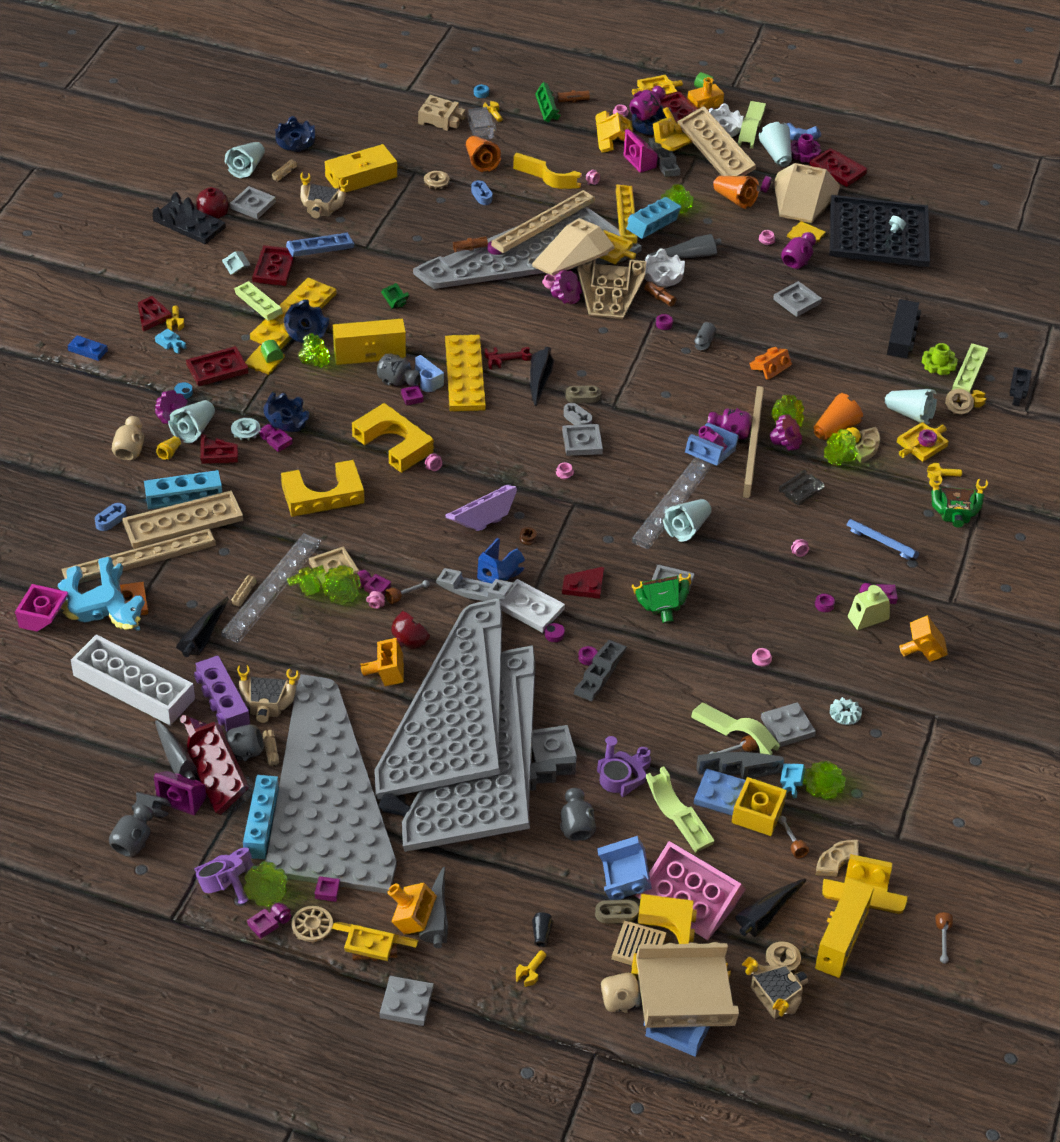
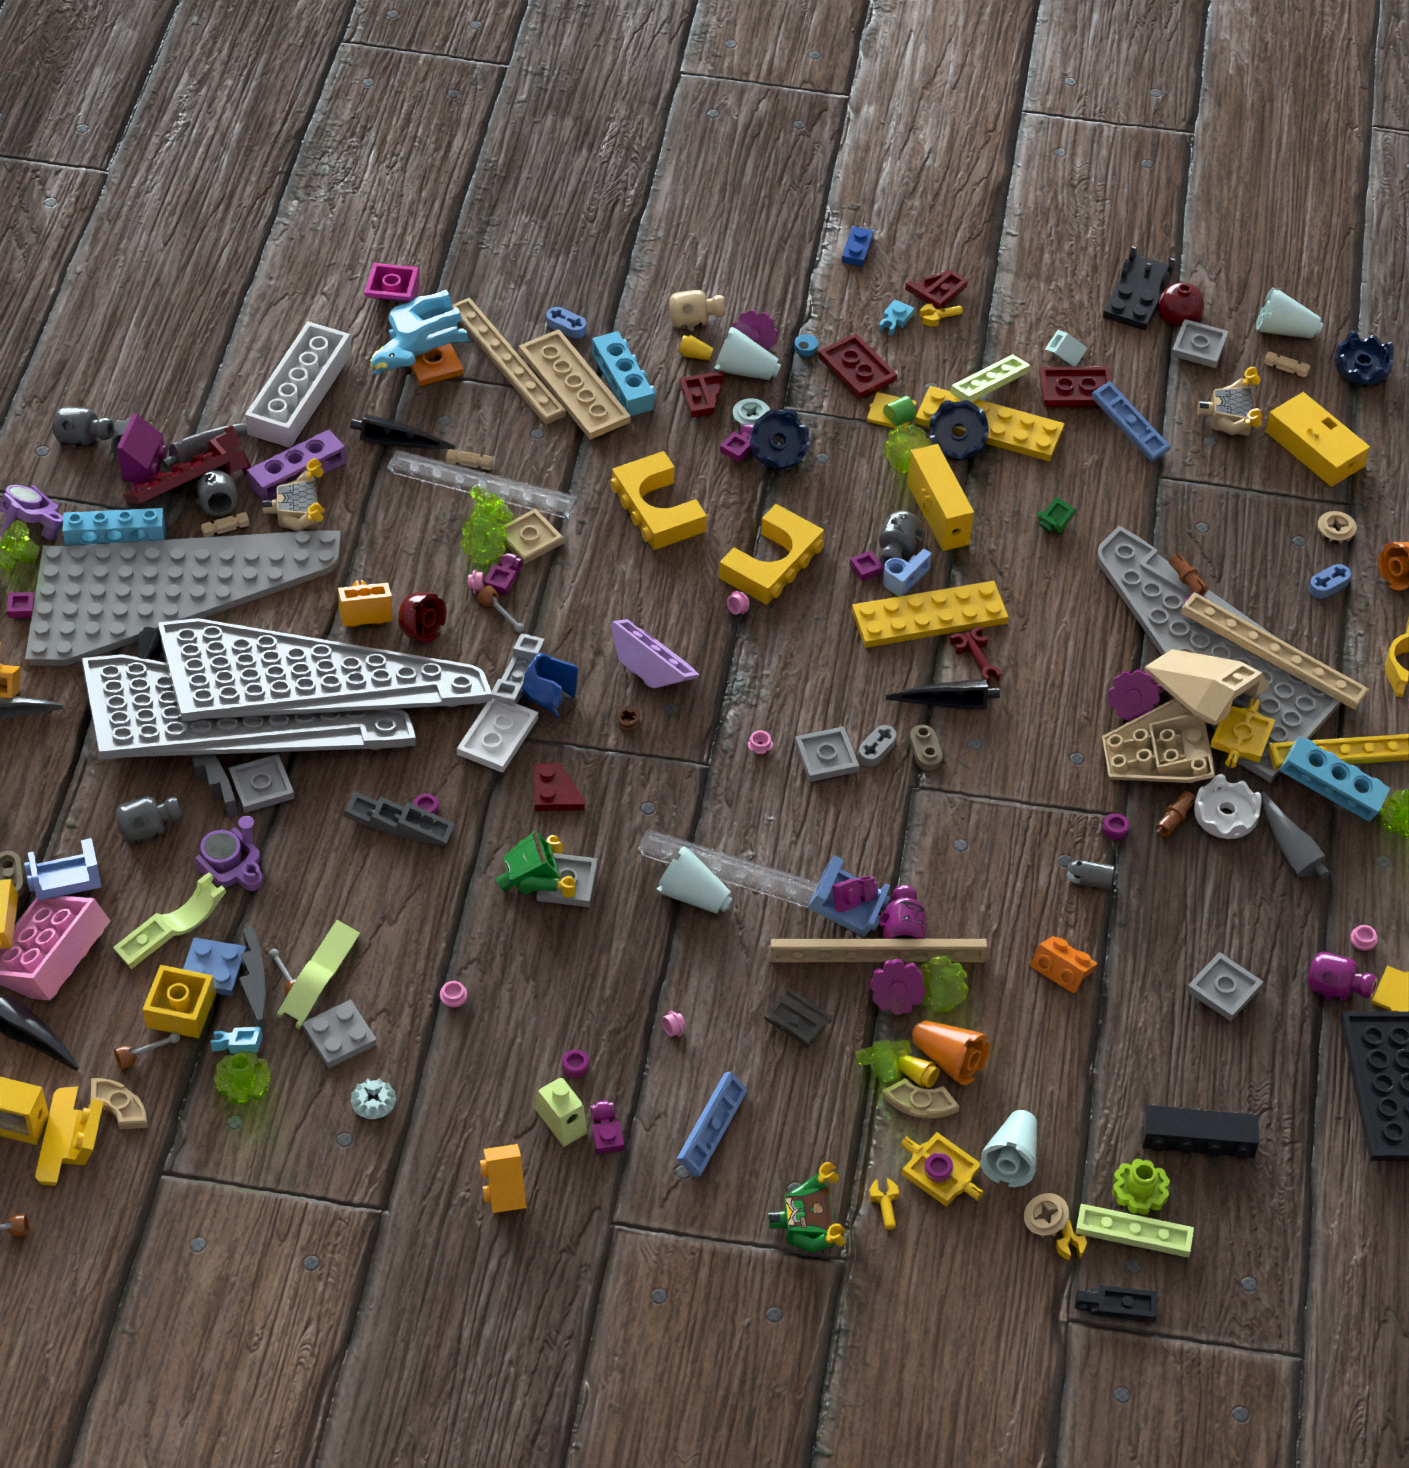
camera: 80 degrees right, 5 degrees up
magenta tile [545,623,564,642] -> none

